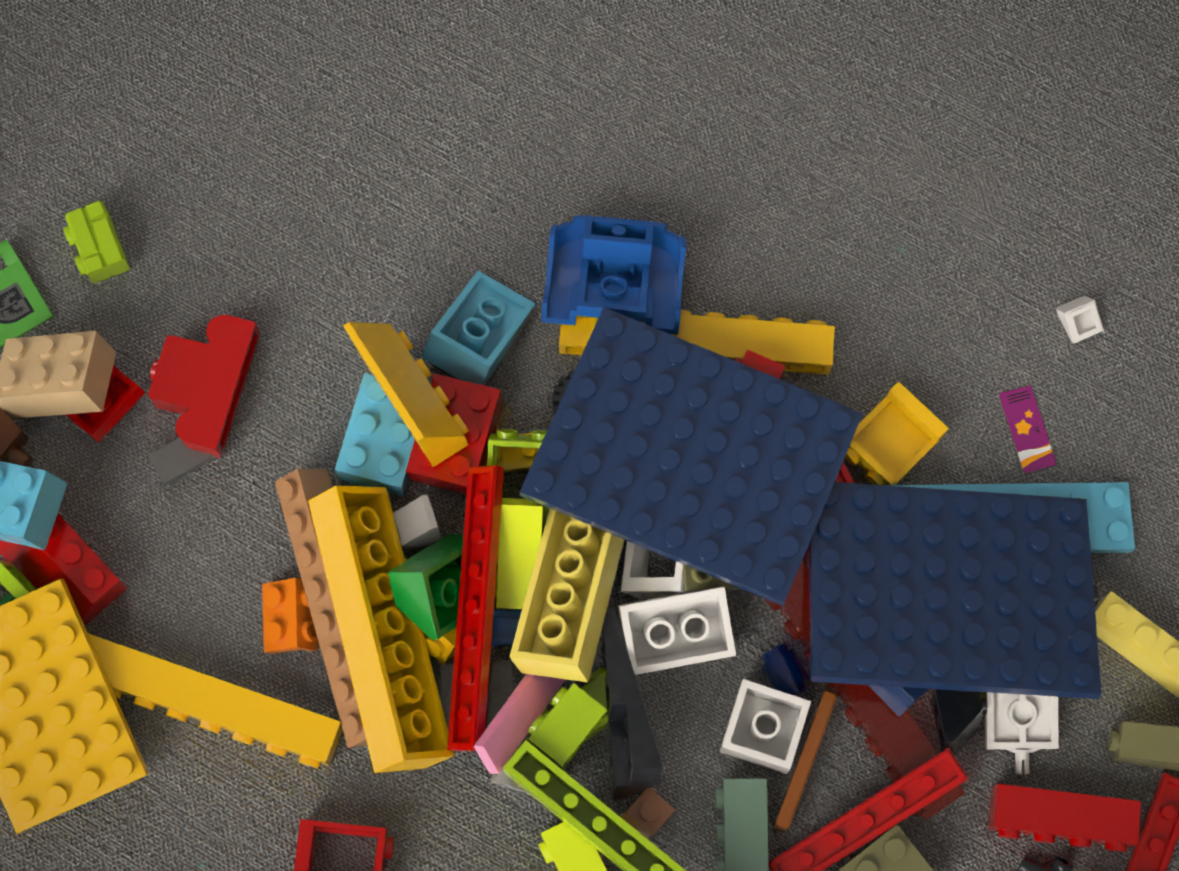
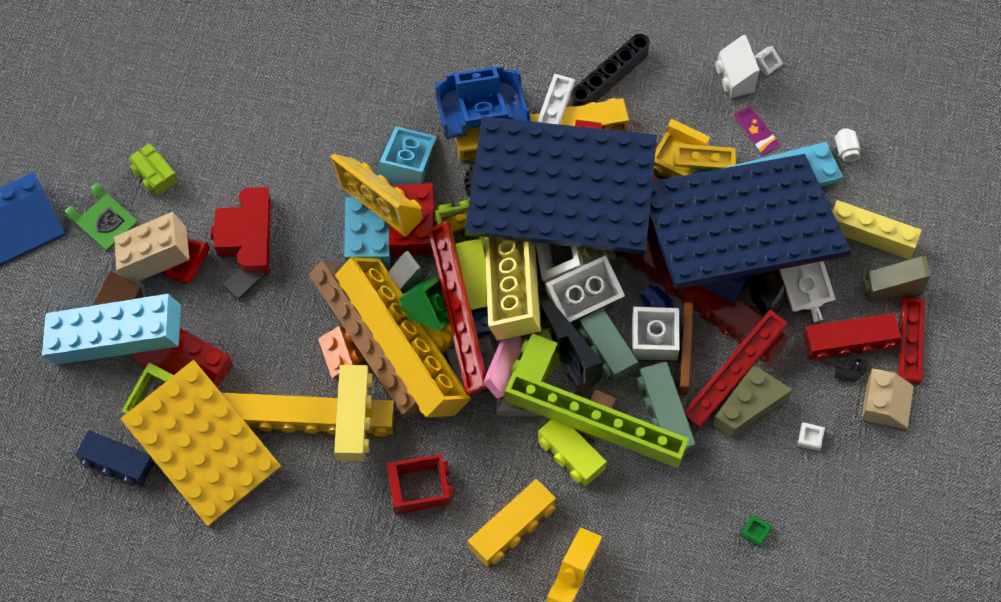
camera: 15 degrees left, 10 degrees down
none -> light yellow brick [334,365,373,461]
none -> white tile [537,74,575,124]
none -> black beam [571,33,650,107]
none -> sand green brick [577,307,638,383]
none -> yellow plate [672,143,736,170]
none -> white slope [715,35,759,98]
none -> white brick [835,129,861,162]

